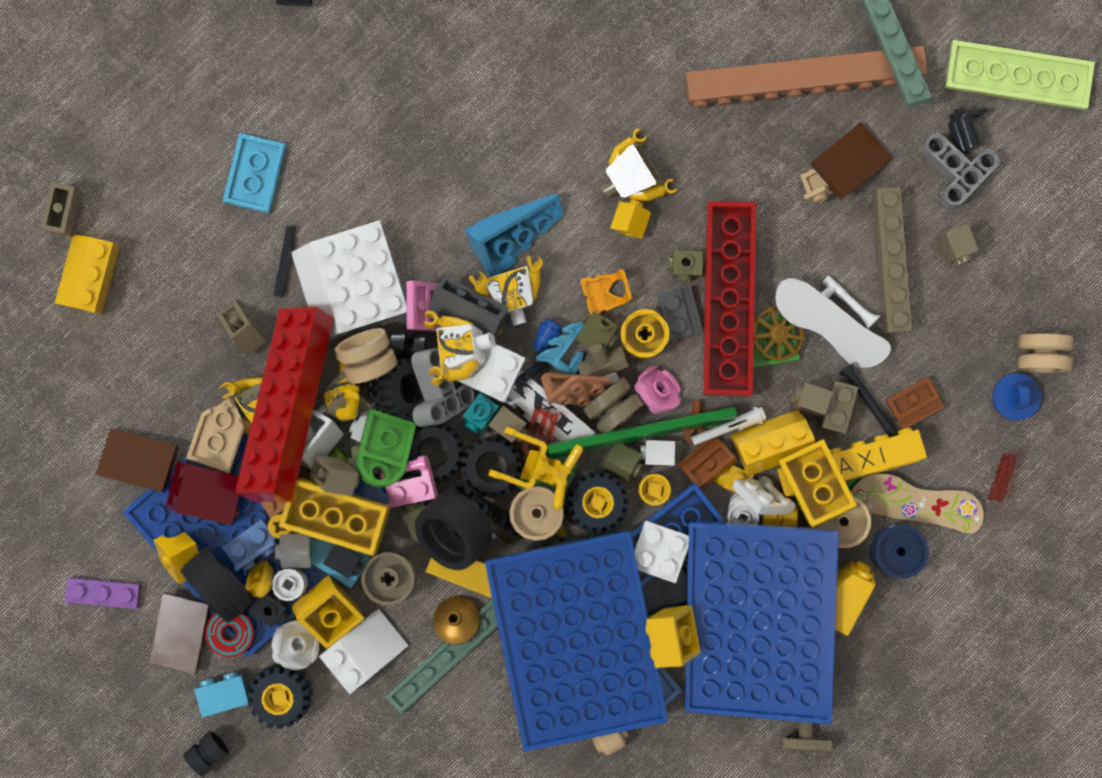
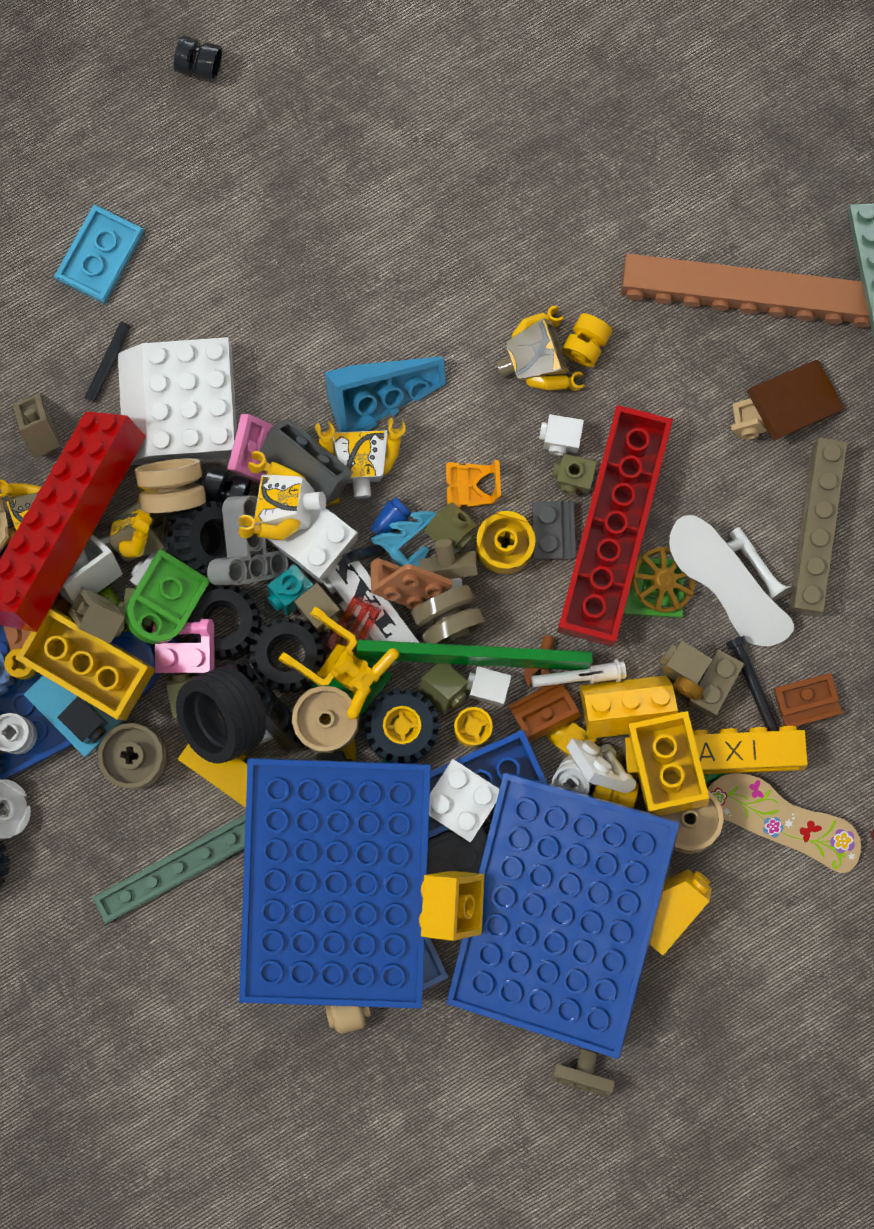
camera: 10 degrees right, 5 degrees down
light grey brick [275,533,312,569] -> none
yellow brick [291,575,365,649] -> none
white slope [319,608,409,694] -> none
pearl gold dish [433,596,480,645] -> none
yellow brick [610,200,651,239] -> none
bright pink plate [634,366,681,415] -> none
dark blue wheel [870,524,929,579] -> none
none -> white brick [539,414,584,456]
none -> yellow wheel [562,313,613,367]
none -> pearl gold tile [673,676,704,701]

